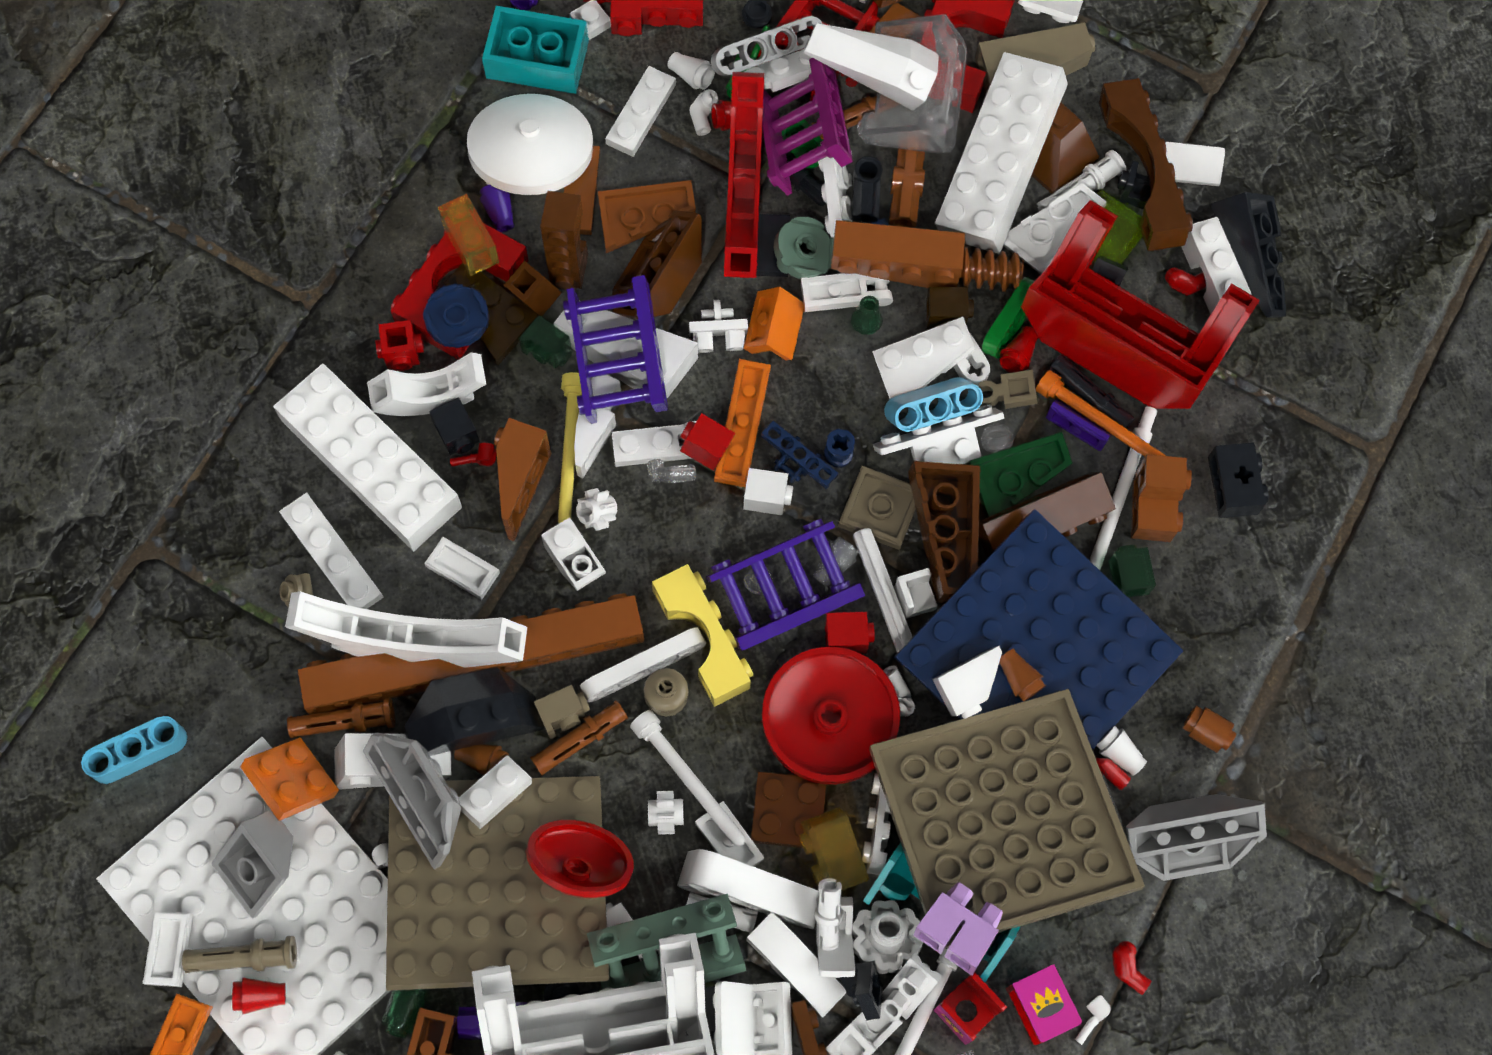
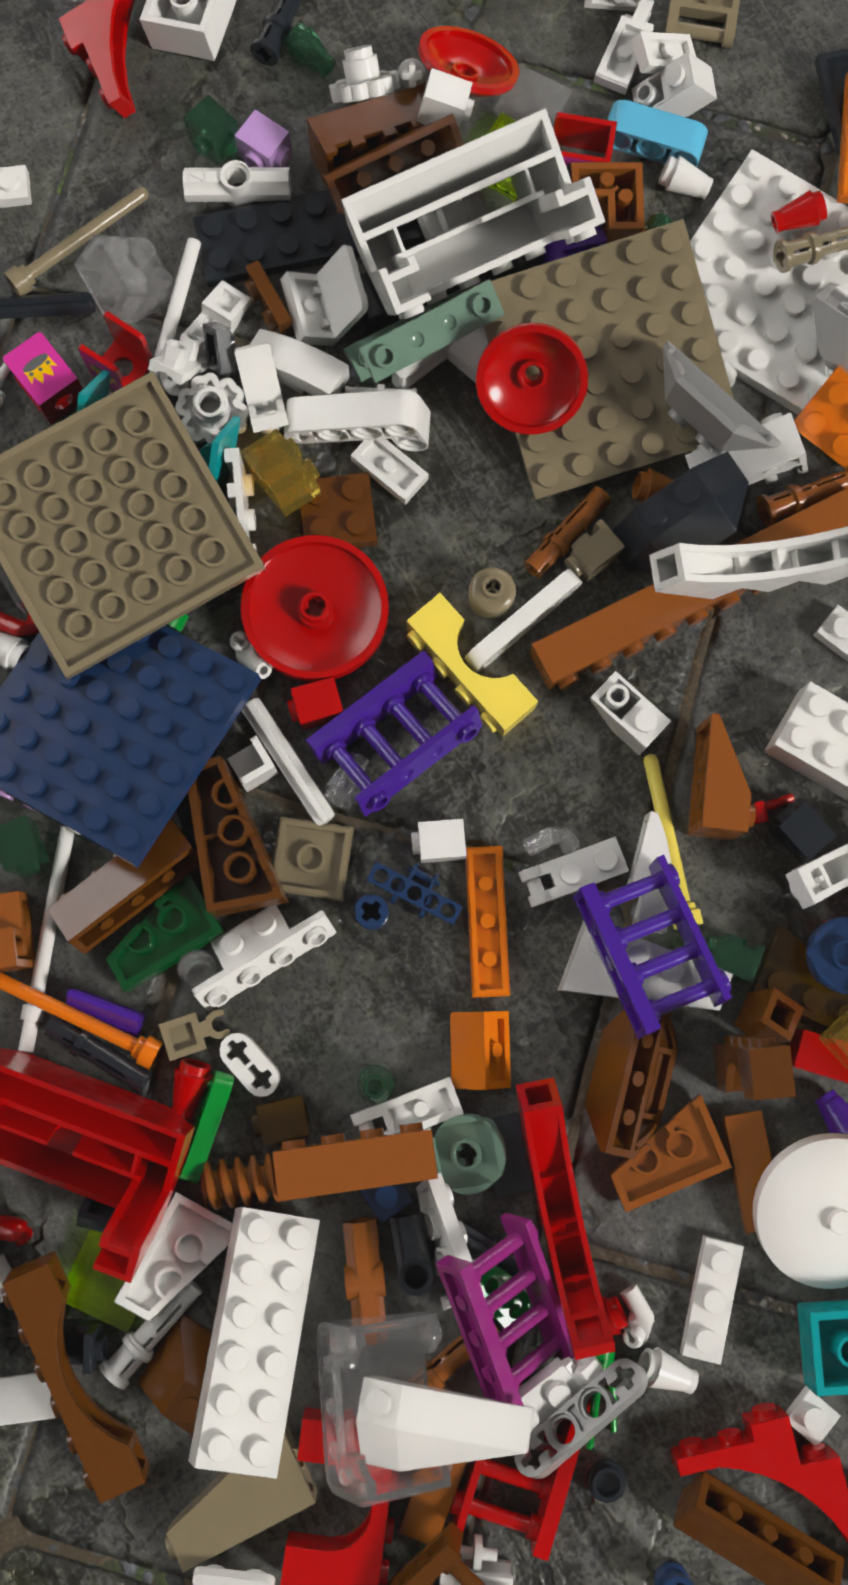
camera: 165 degrees right, 10 degrees up
white tile [424,537,500,600] -> none
white plate [459,755,532,829] -> none
white gear [576,488,617,531] -> none
white piece [630,710,745,846] -> none
white gear [648,791,684,834] -> none
red brick [680,413,736,471] -> none
white hips [689,300,748,353] -> none
white pin [815,878,843,951] -> none
white wing [872,317,975,399] -> none
medium azure beam [884,377,983,432] -> none
lavender hips [913,882,1003,976] -> none
white slope [932,646,1002,719] -> none
dark orange cone [999,648,1046,702] -> none

